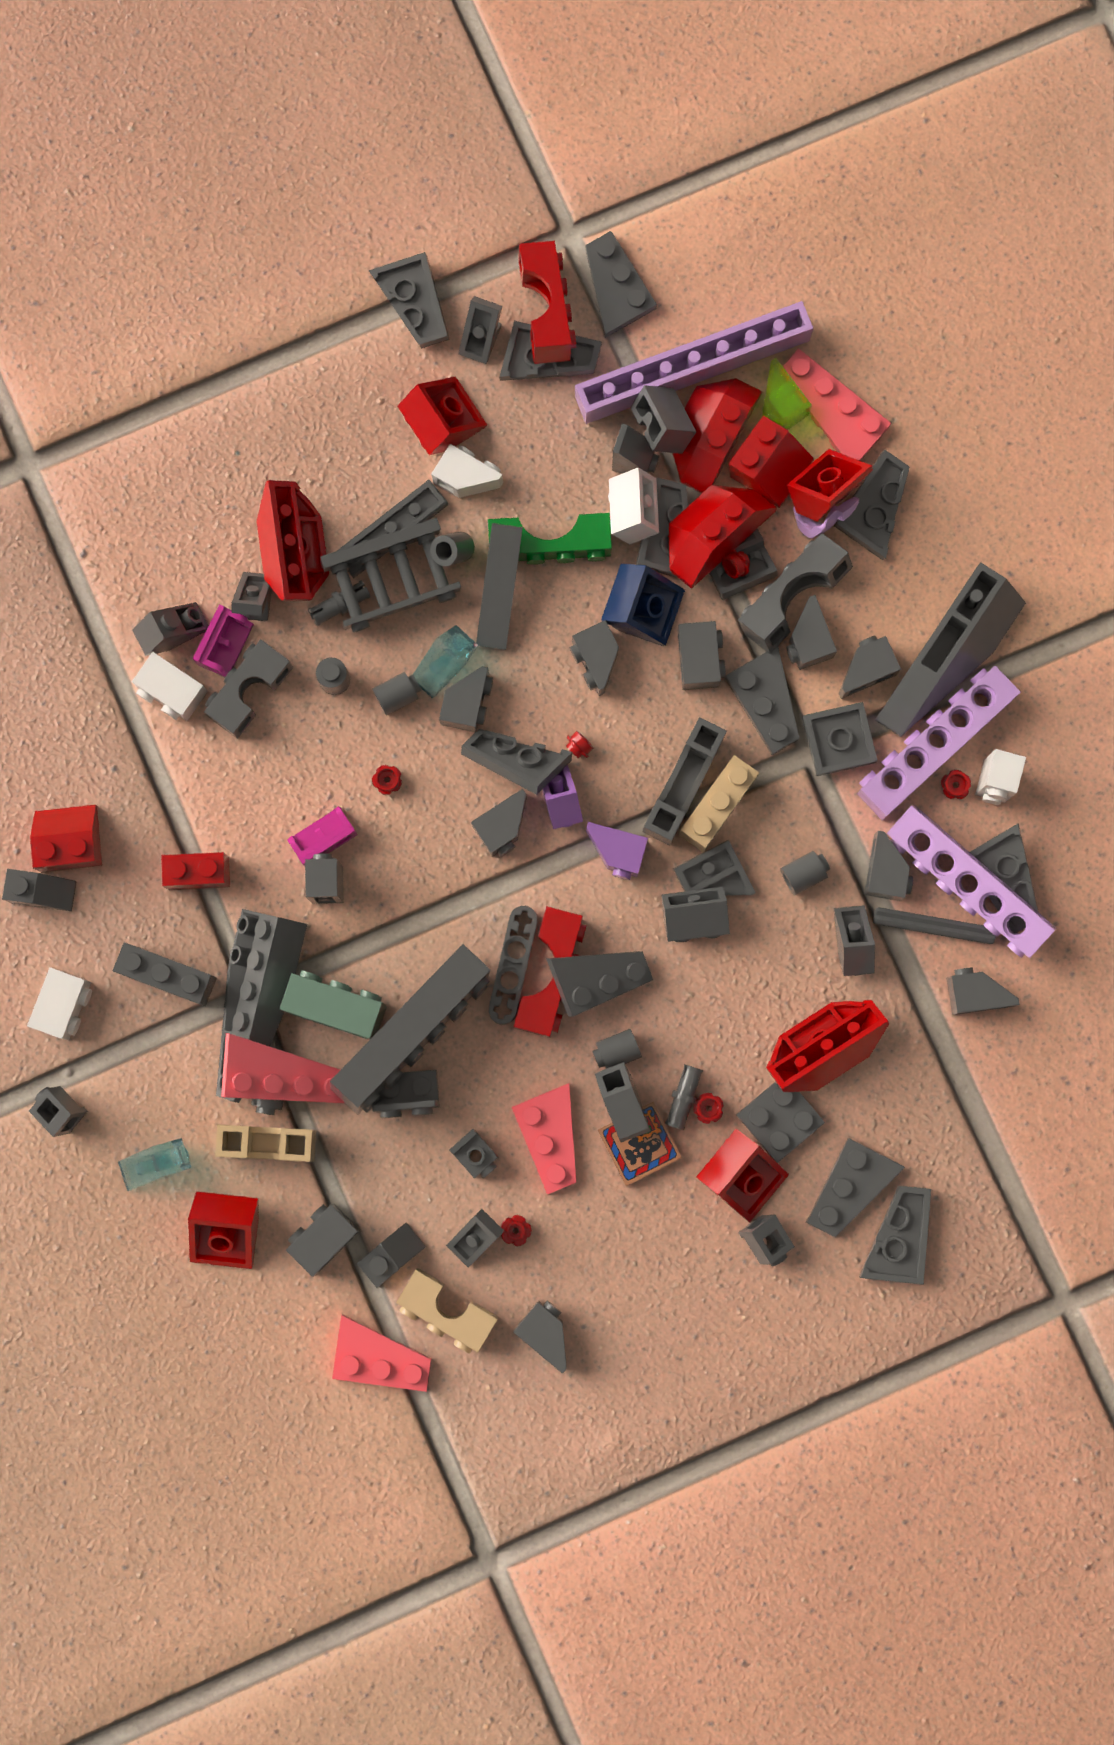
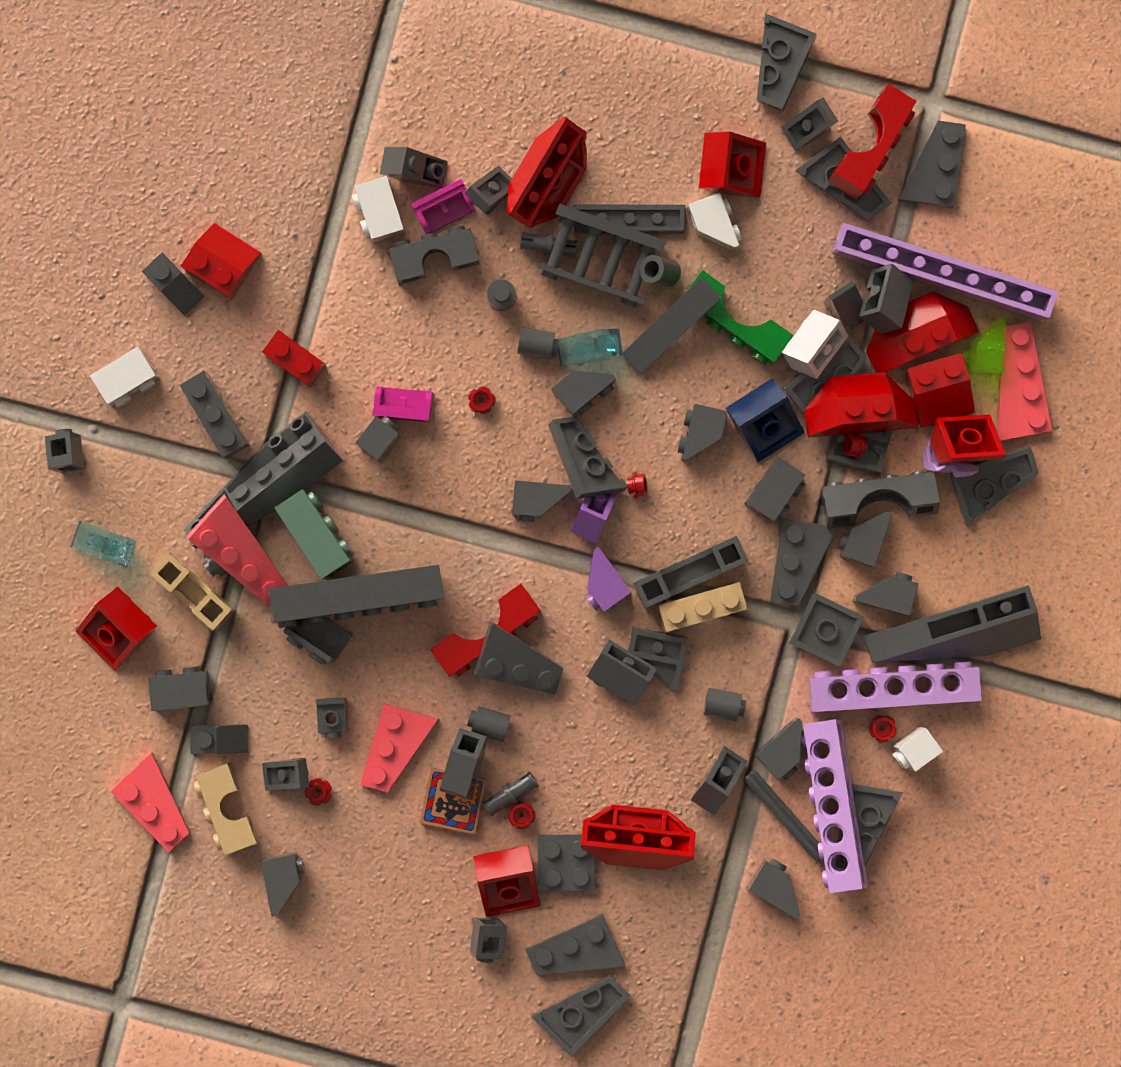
camera: 30 degrees right, 5 degrees up
dark grey beam [489,906,537,1025] -> none

